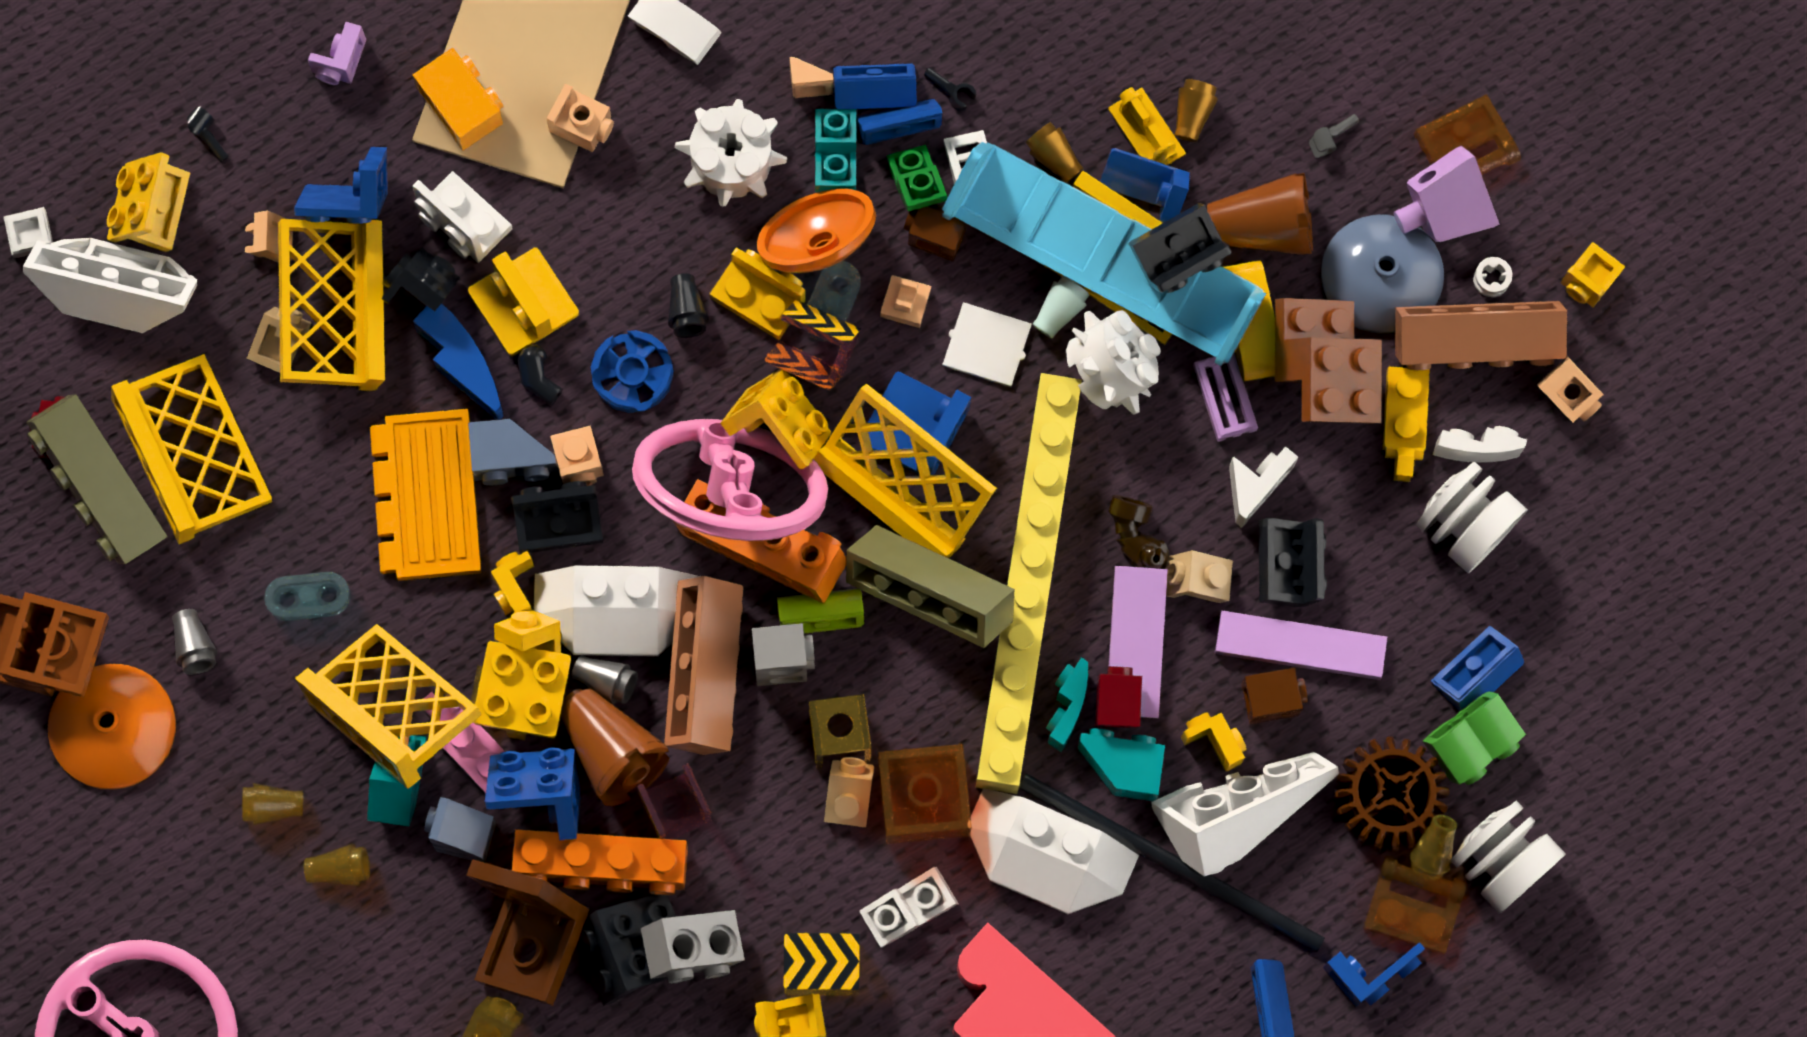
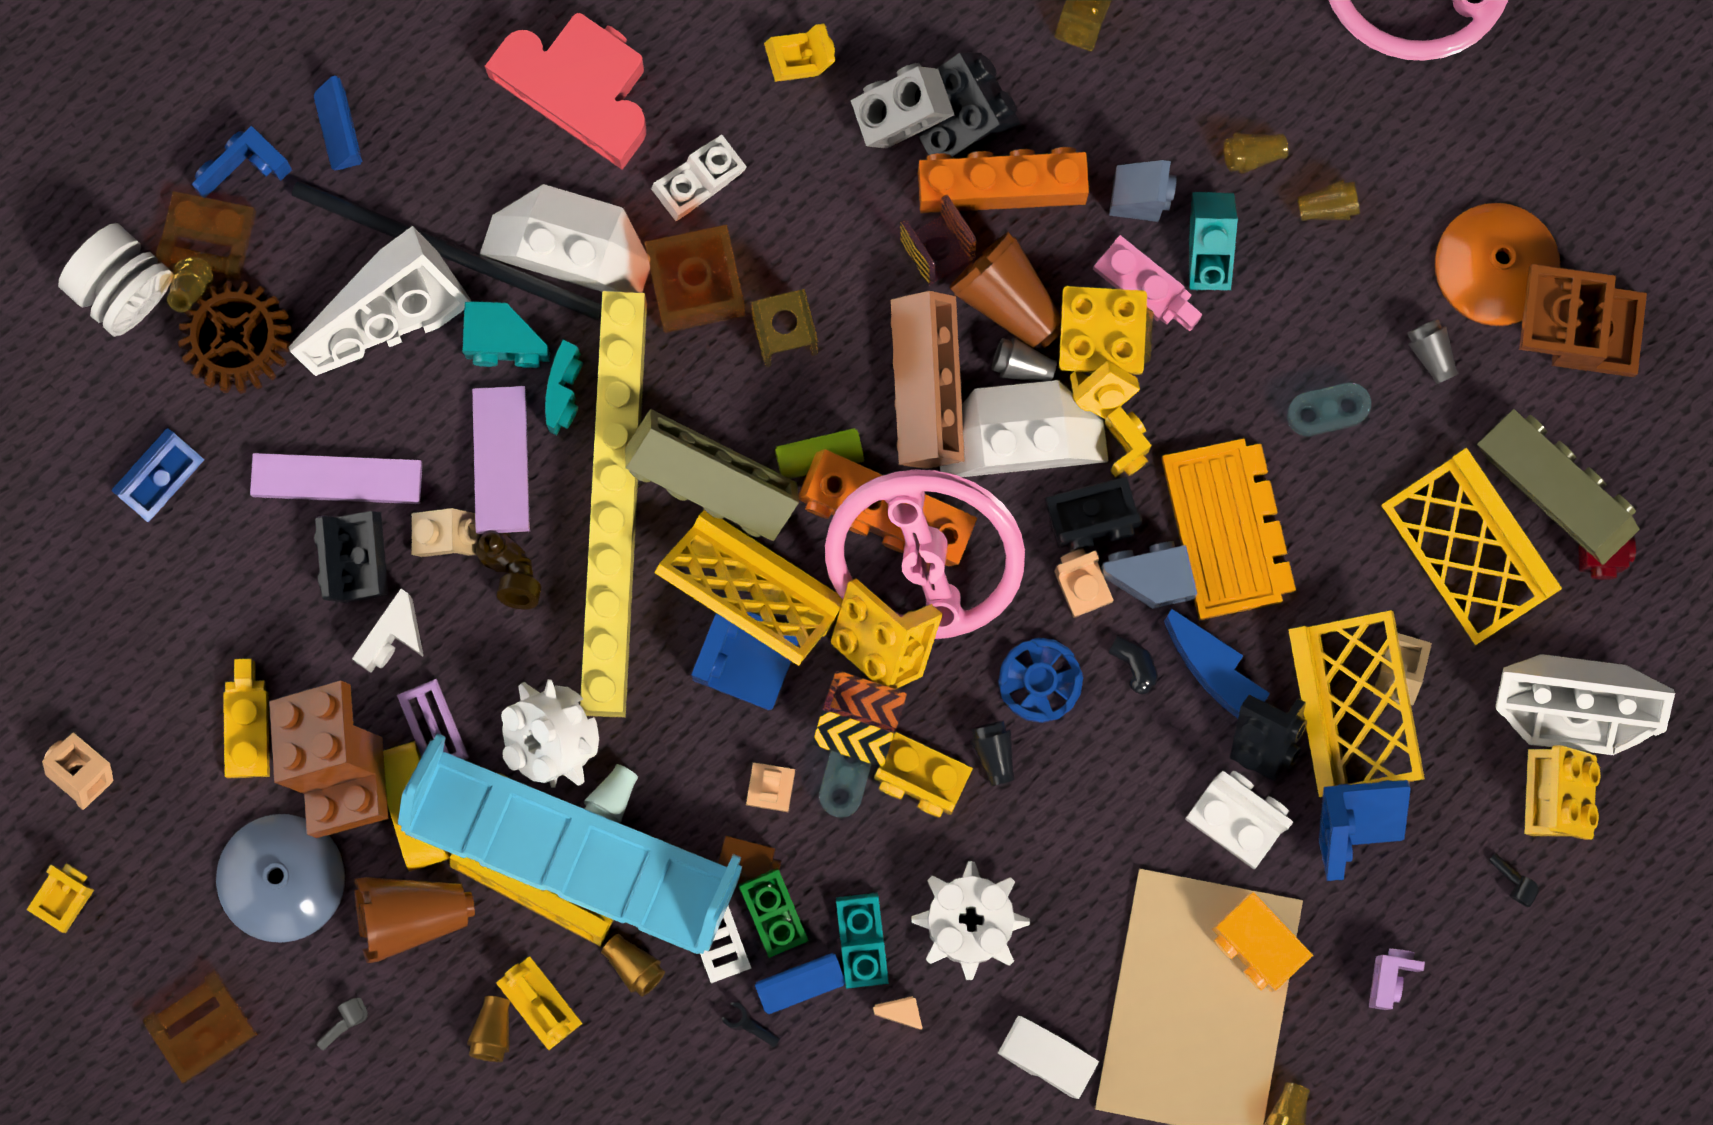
camera: 175 degrees right, 5 degrees up
white tile [4,207,53,258] -> none
light nougat tile [245,210,293,262] -> none
yellow fence [295,624,481,789] -> none
reddish brown bracket [466,859,589,1006] -> none
yellow bracket [468,248,579,356] -> none
blue bracket [485,748,581,840] -> none
light nougat brick [547,84,614,152] -> none
light grey brick [752,623,815,686] -> none
orange dish [757,189,876,273] -> none
piece [783,933,860,996] -> none
tan bracket [824,757,874,827] -> none
blue slope [833,64,917,109] -> none
white piece [942,302,1032,387] -> none
dark red brick [1095,666,1142,728] -> none
blue bracket [1100,148,1190,222] -> none
black bracket [1128,202,1232,293] -> none
yellow bracket [1181,712,1247,772] -> none
reddish brown brick [1241,667,1308,725] -> none
lavender torso [1394,146,1500,242] -> none
nougat brick [1395,301,1567,370] -> none
white wheel [1416,462,1528,573] -> none
bright green brick [1423,691,1526,785] -> none
white slope [1433,426,1527,462] -> none
white bush [1473,257,1513,297] -> none

